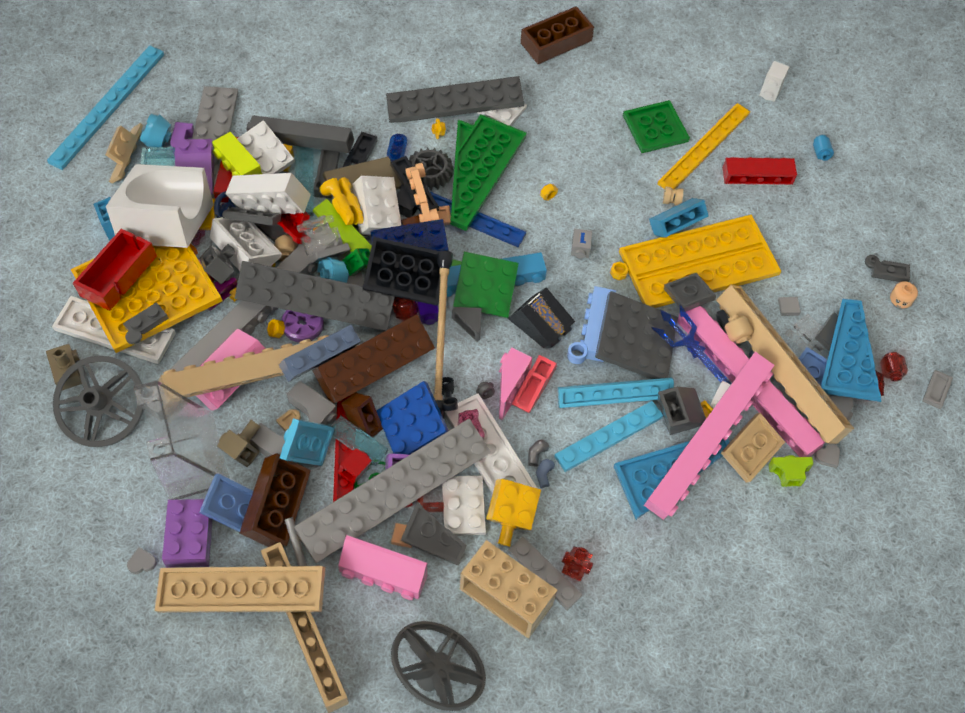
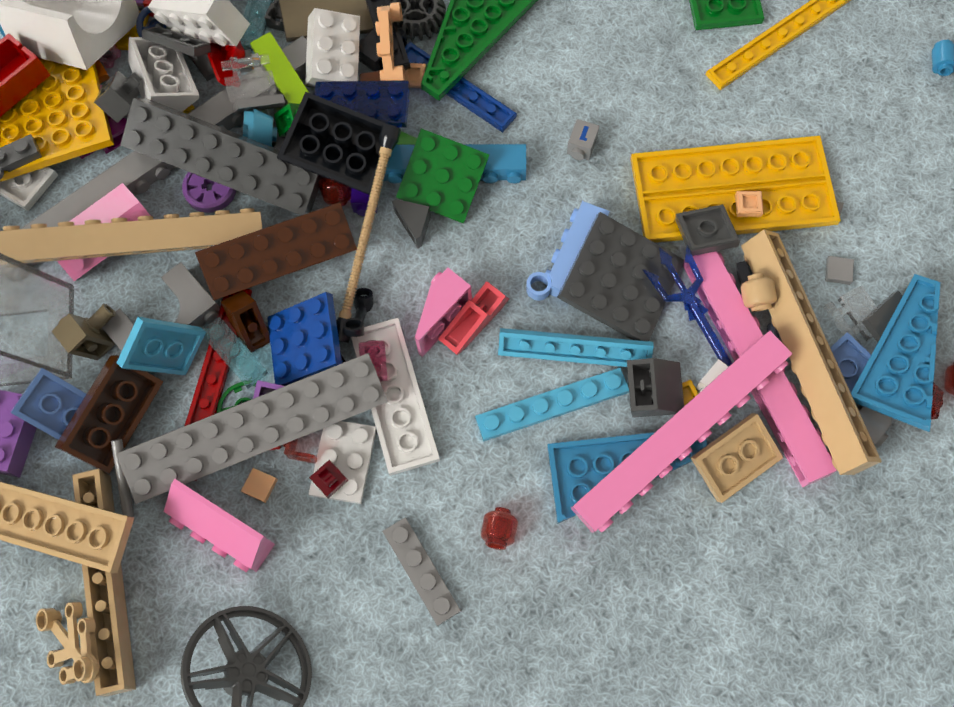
camera: 20 degrees right, 10 degrees up
yellow tile [267,319,285,338] -> none
tan head [274,235,298,261] -> none
tan tile [276,409,301,432] -> none
sand blue brick [279,325,361,382] -> none
yellow piece [319,177,363,225] -> none
red brick [338,448,372,485] -> none
dark grey wing [400,502,467,566] -> none
tan hose [460,540,557,639] -> none
dark grey plate [476,382,495,399] -> none
yellow brick [486,479,541,547] -> none
black slope [507,287,575,348] -> none
flat silver arm [528,439,549,466] -> none
sand blue arm [536,459,555,488] -> none
yellow tile [540,183,558,201] -> none
clear red brick [561,546,594,582] -> none
yellow tile [610,261,629,281] -> none
dark azure brick [649,198,709,238] -> none
tan wheel [663,186,684,206] -> none
red brick [722,157,797,185] -> none
lime brick [768,455,813,487] -> none
light grey tile [815,444,840,468] -> none
none -> tan plant [36,602,99,685]
none -> dark red tile [309,460,348,499]
none -> clear red head [481,507,518,550]
none -> light nougat tile [735,191,763,217]

